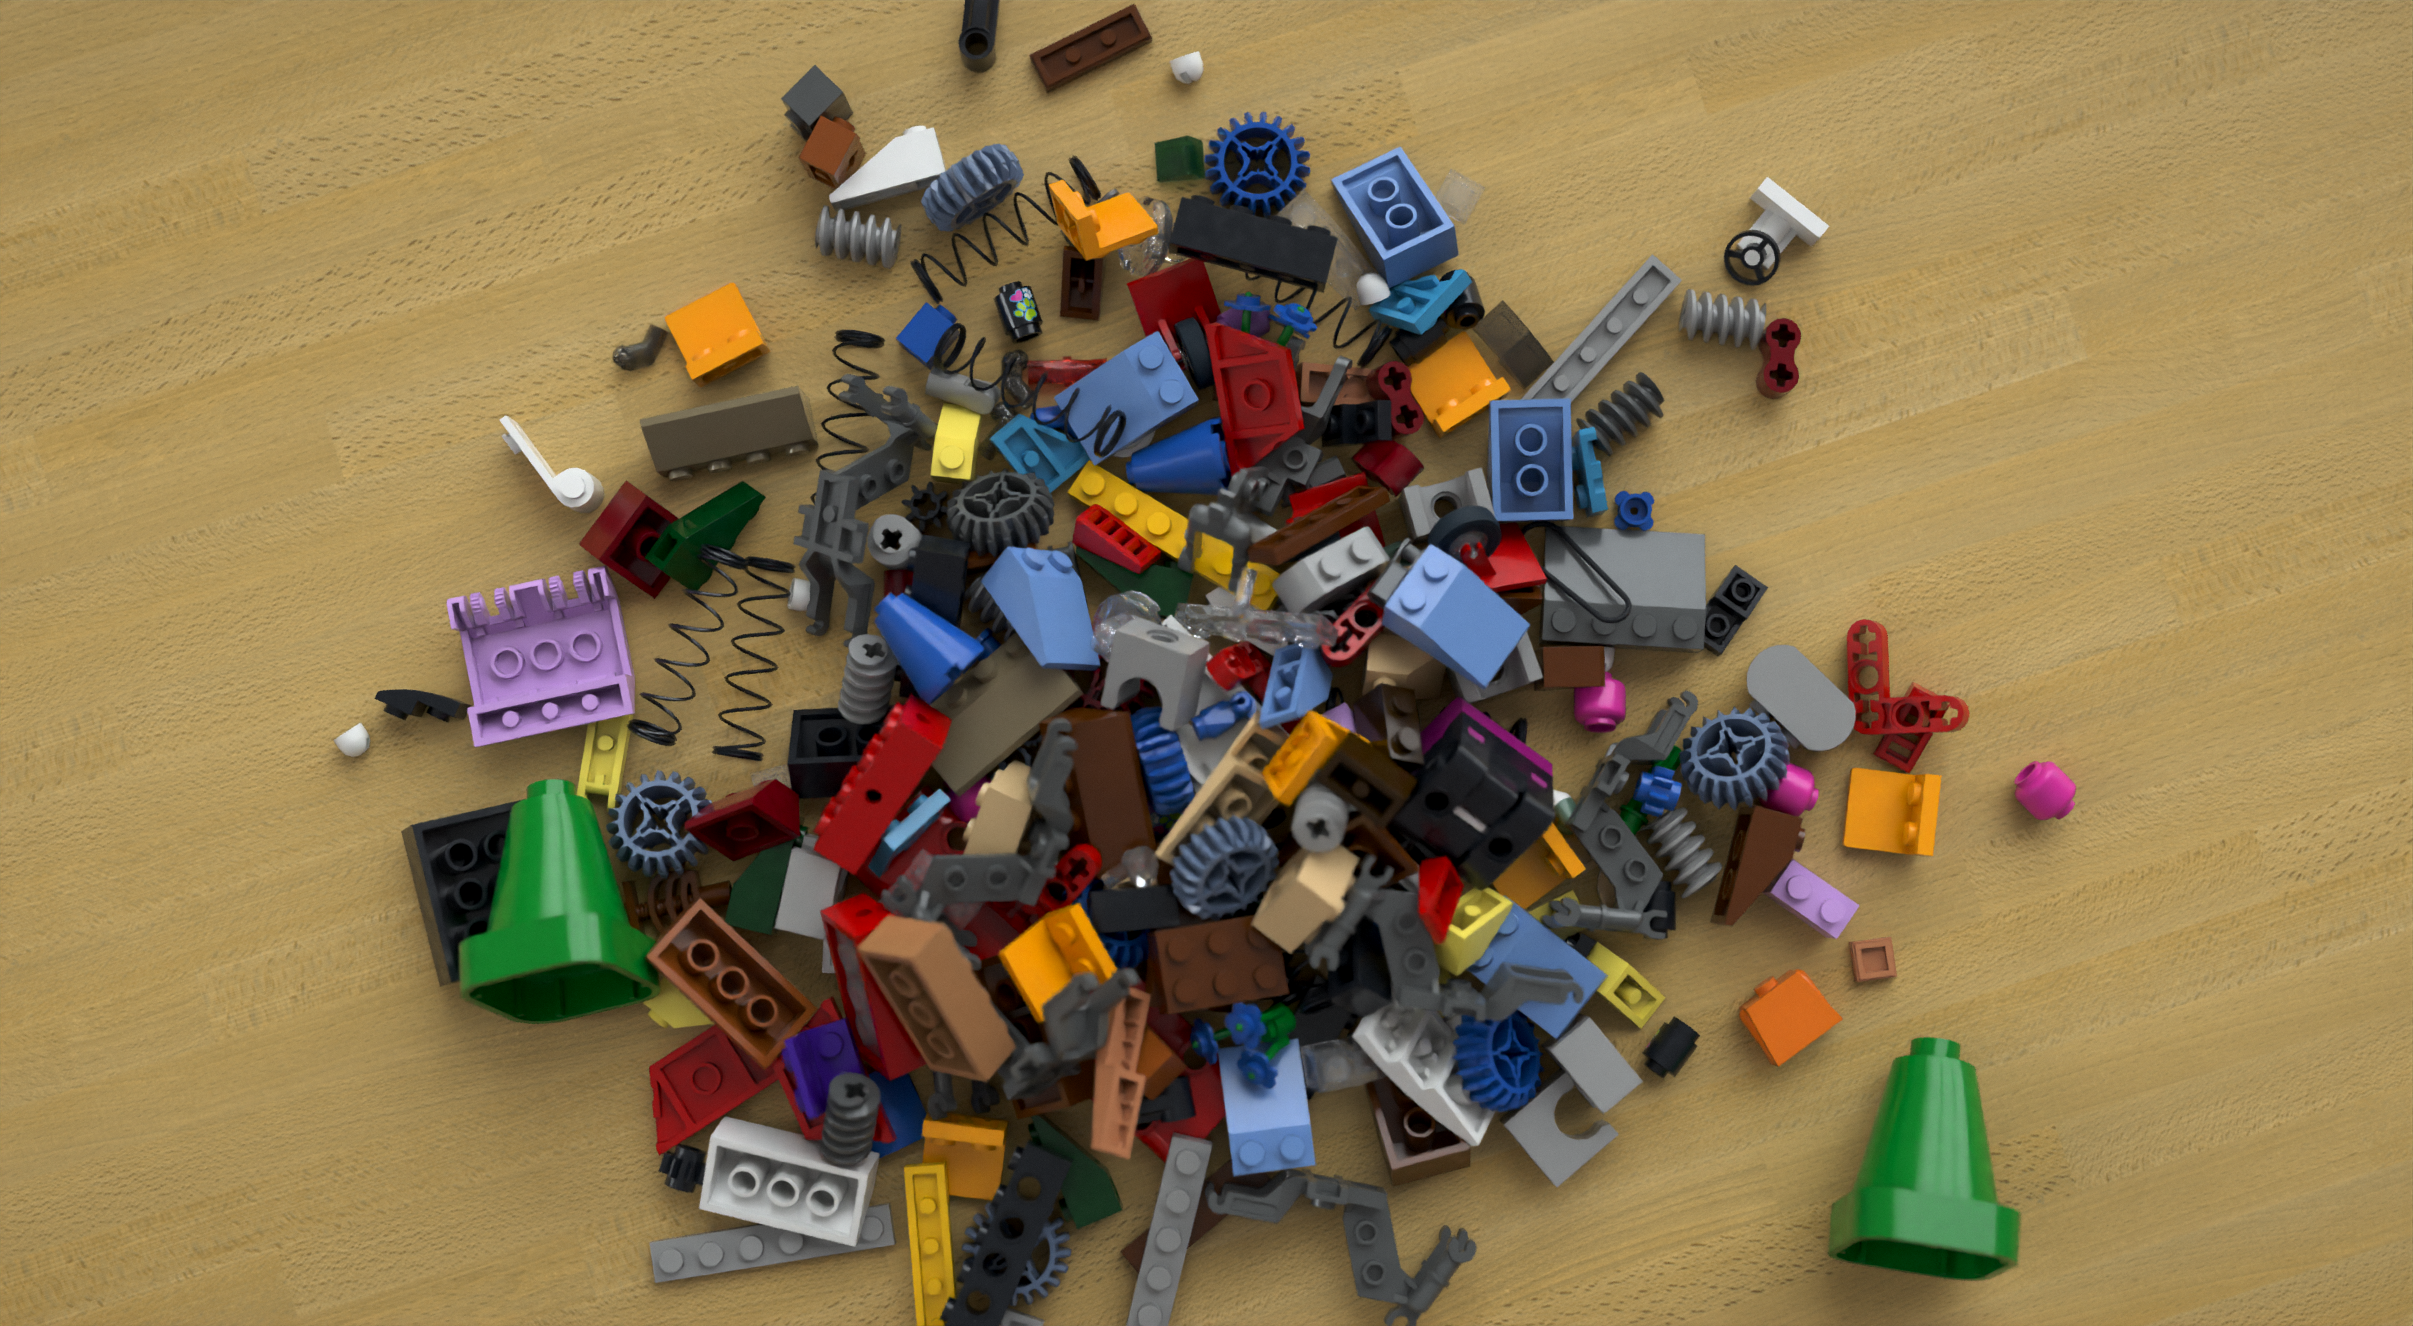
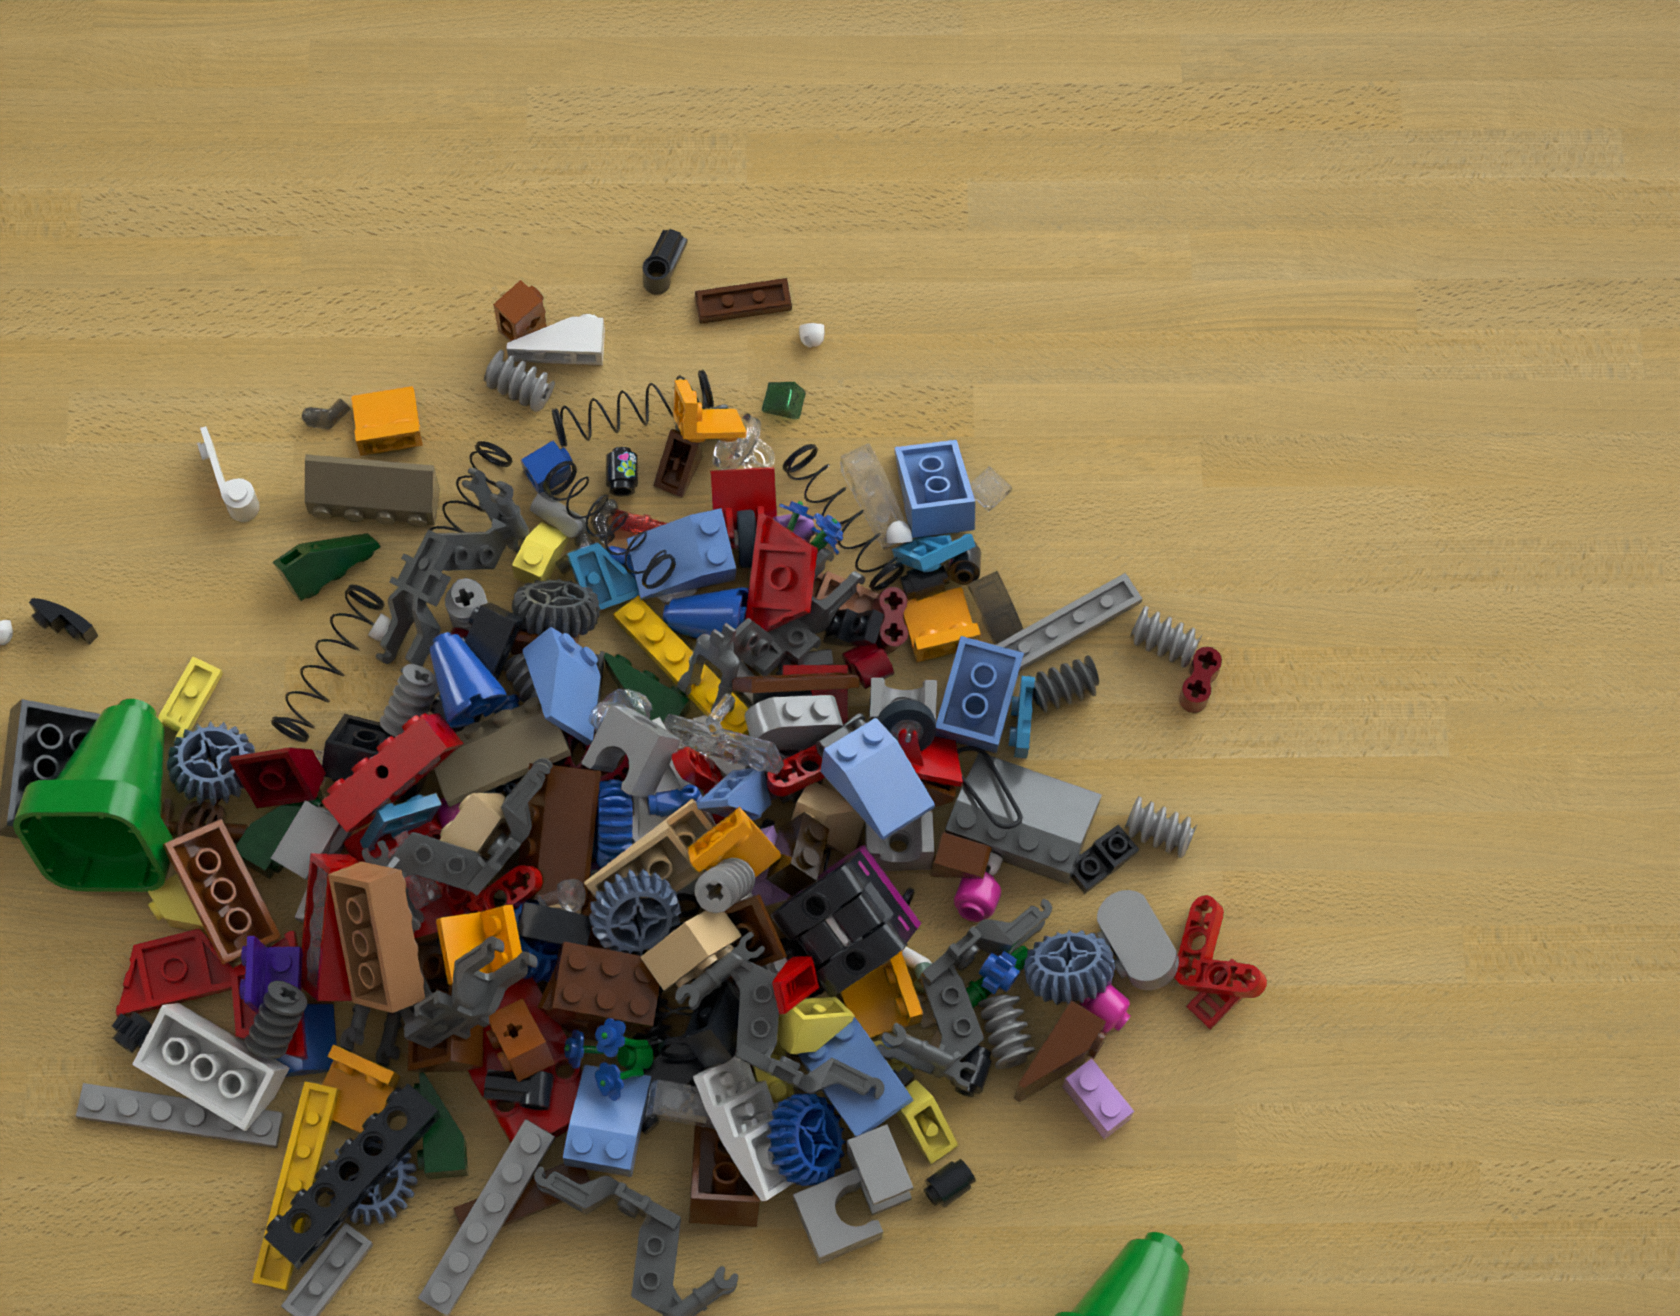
camera: 15 degrees right, 15 degrees down
lavender slope [447,565,635,748] -> none
dark red slope [579,480,679,599] -> none
black piece [627,543,750,746] -> none
dark grey brick [781,65,853,142] -> none
black gear [901,482,949,532] -> none
sand blue gear [921,144,1024,232] -> none
red slope [1072,504,1161,574] -> none
nougat slope [1092,984,1151,1159] -> none
black brick [1169,195,1338,293] -> none
blue gear [1204,112,1310,218] -> none
dark brown brick [1316,730,1417,829] -> none
blue plate [1614,491,1654,531] -> none
white piece [1724,177,1829,285] -> none
orange torso [1739,969,1843,1067] -> none
light orange bracket [1842,768,1942,856] -> none
nougat tile [1849,937,1897,982] -> none
dark pink head [2014,761,2076,820] -> none
none -> light grey piece [1124,796,1197,858]

